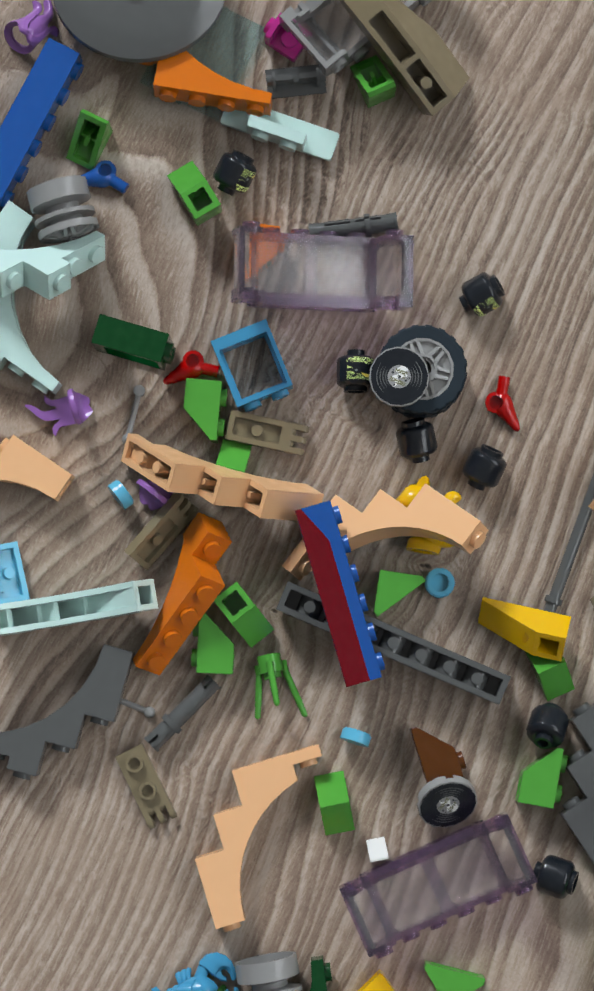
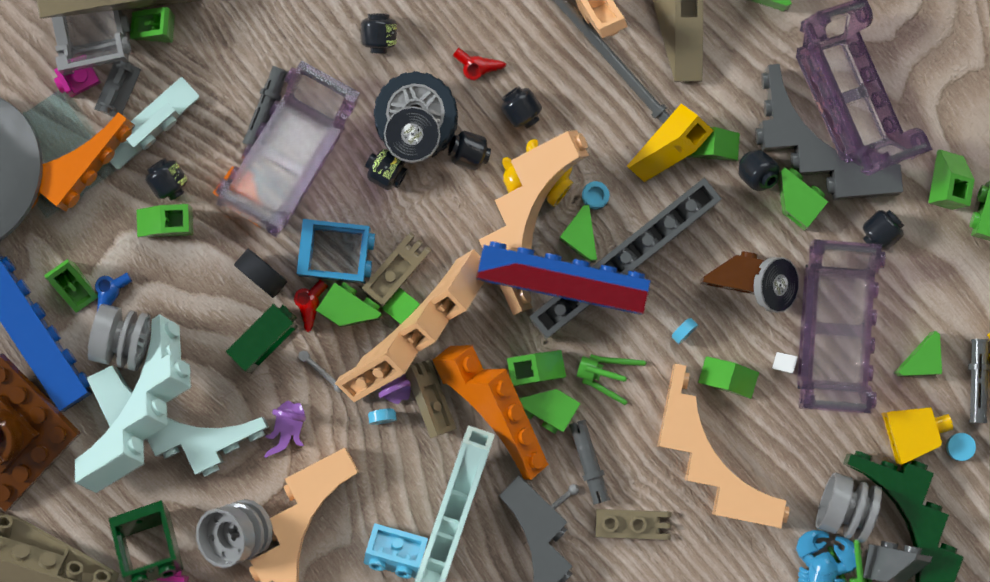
camera: 70 degrees left, 0 degrees up
none -> black tyre [234,248,287,298]

